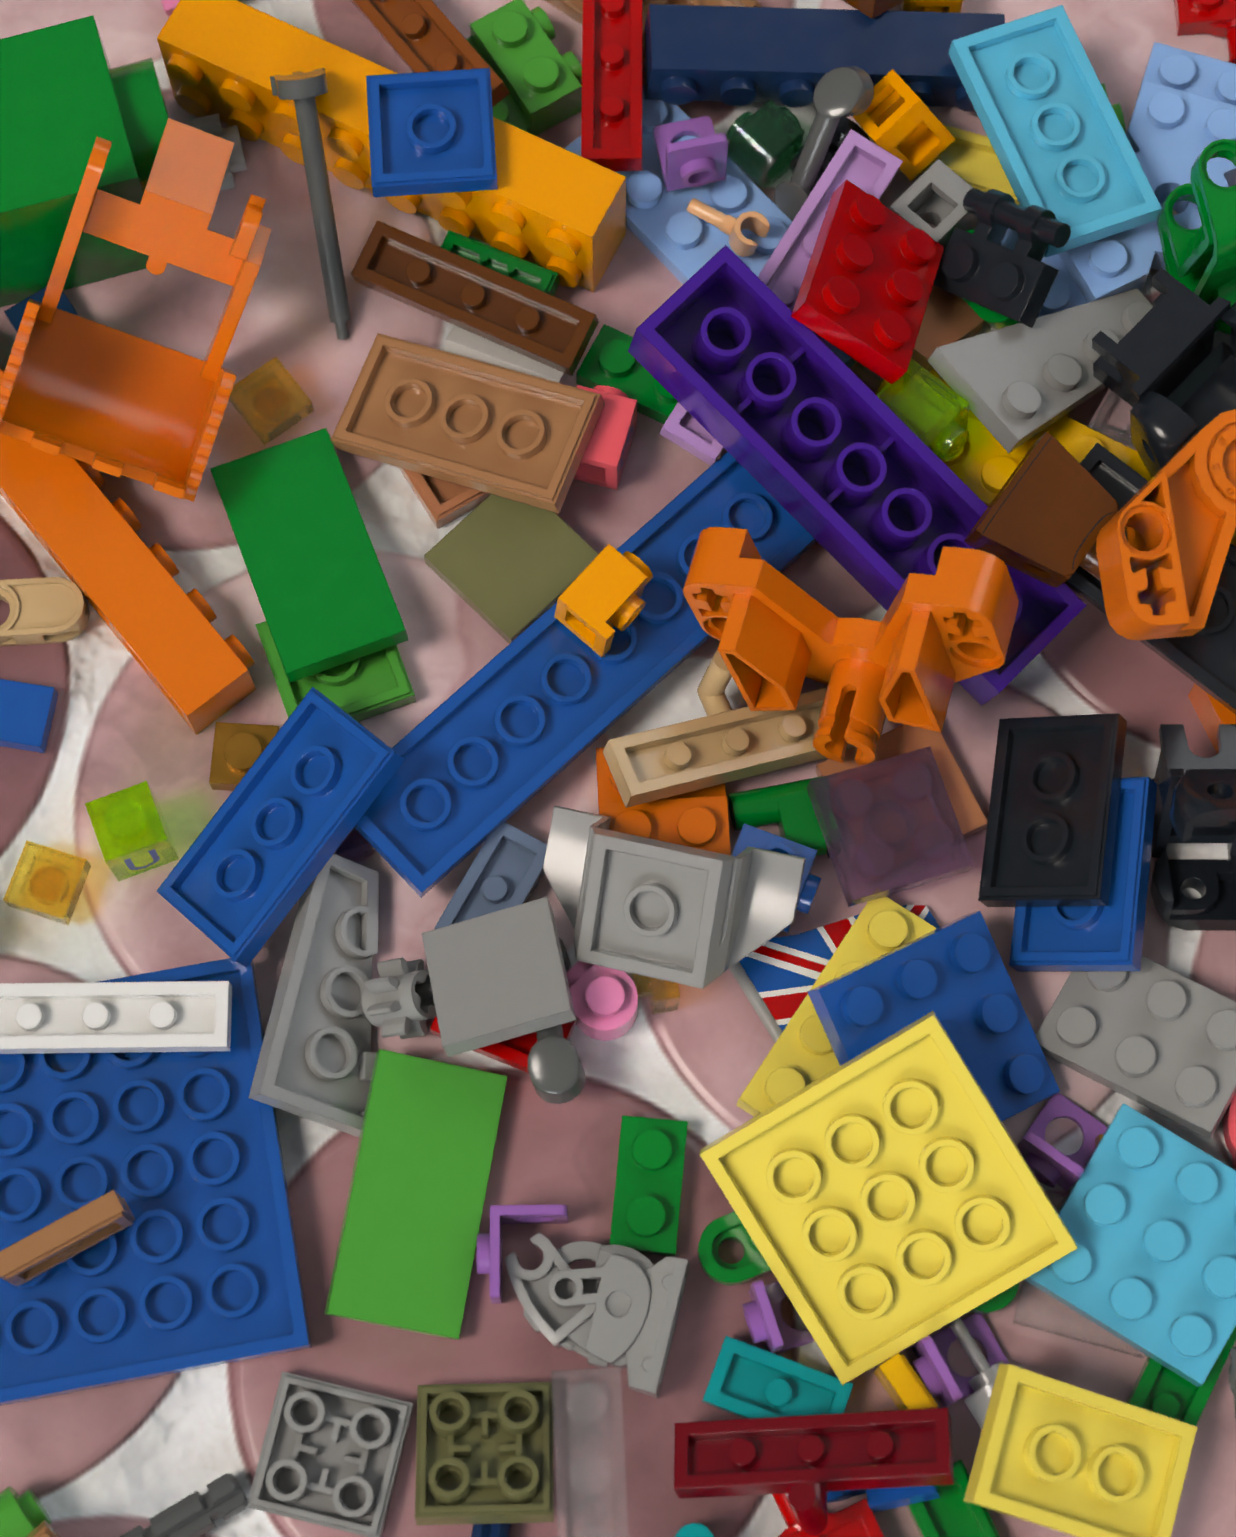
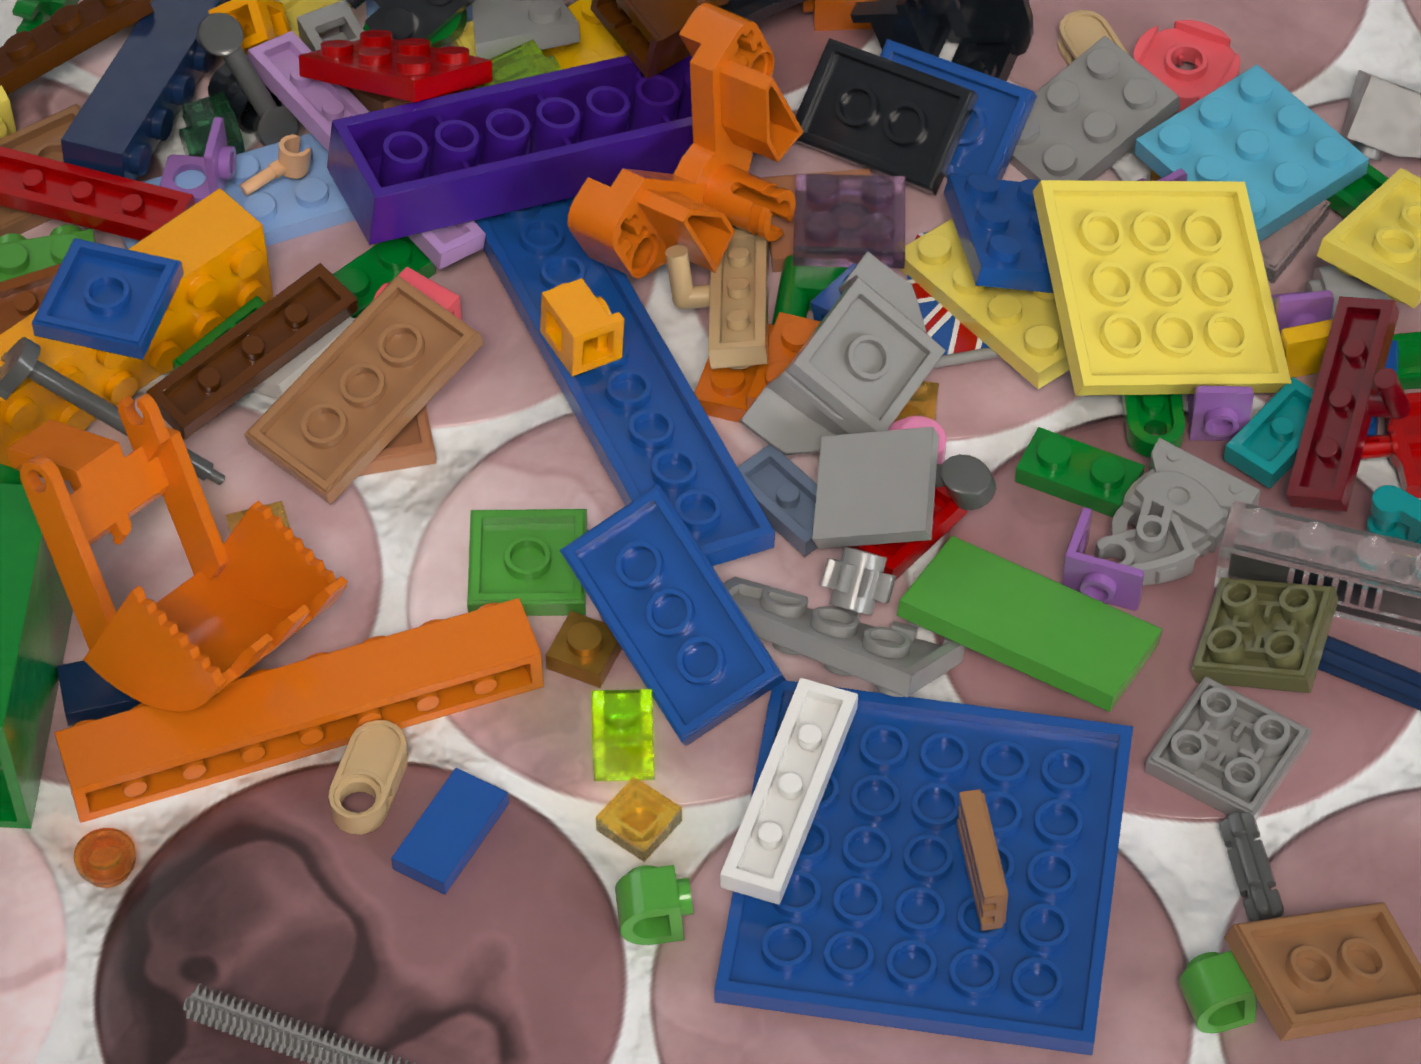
camera: 70 degrees left, 20 degrees down
green tile [210,428,409,683] -> none
olive tile [424,494,598,644] -> none

